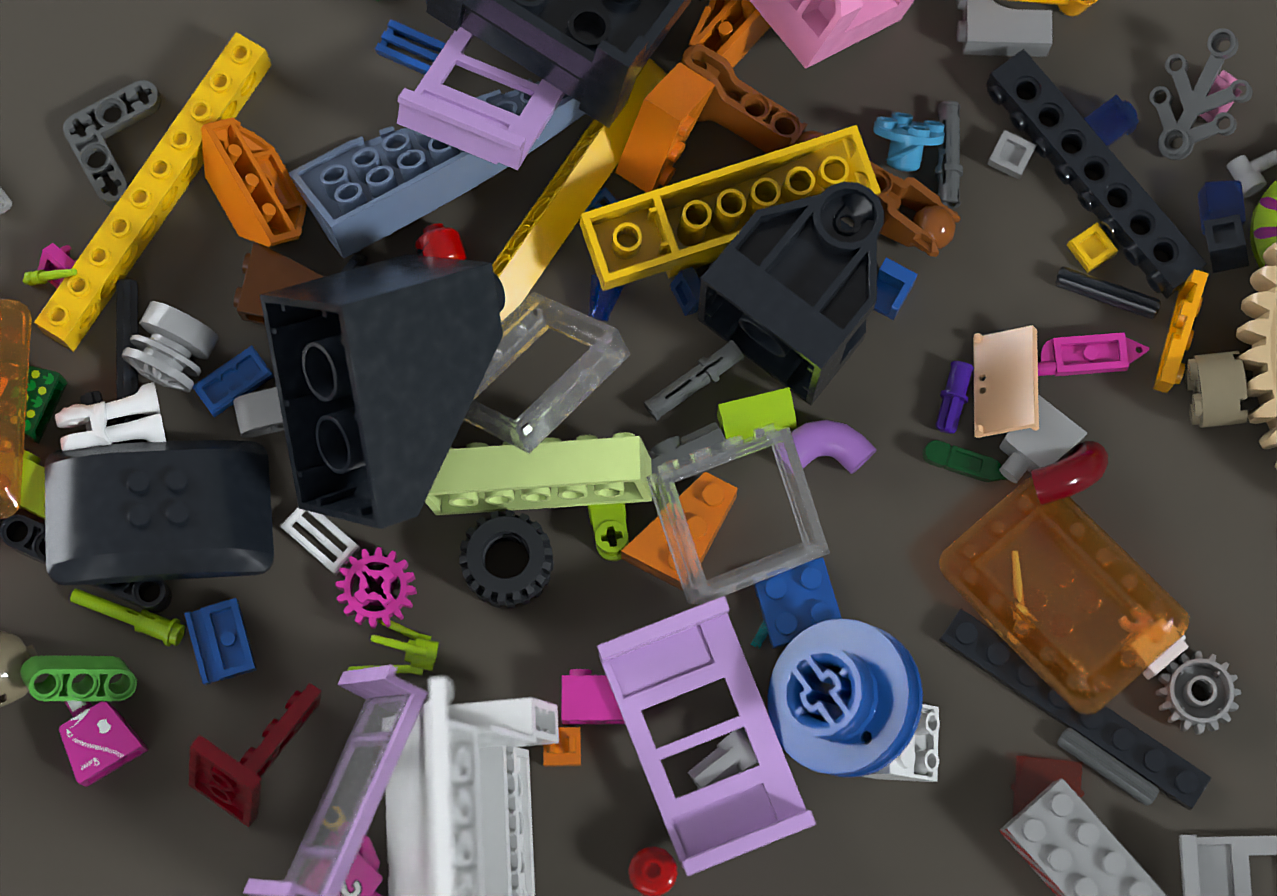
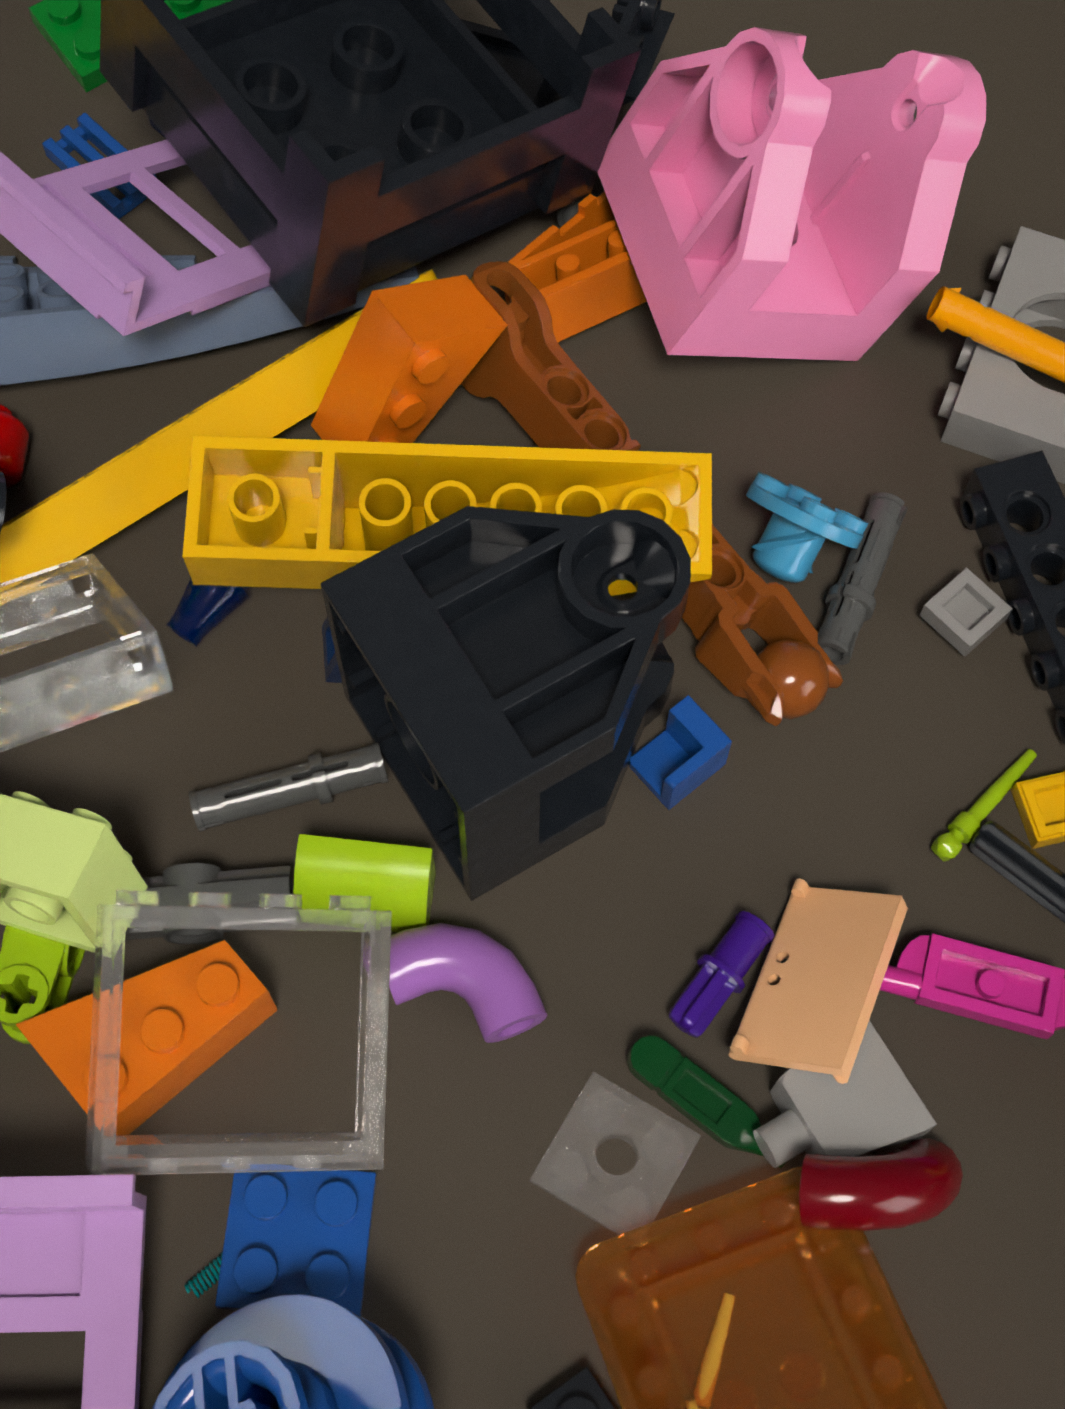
camera: 20 degrees right, 10 degrees down
none -> clear piece [530,1071,701,1248]
none -> lime piece [931,749,1037,862]

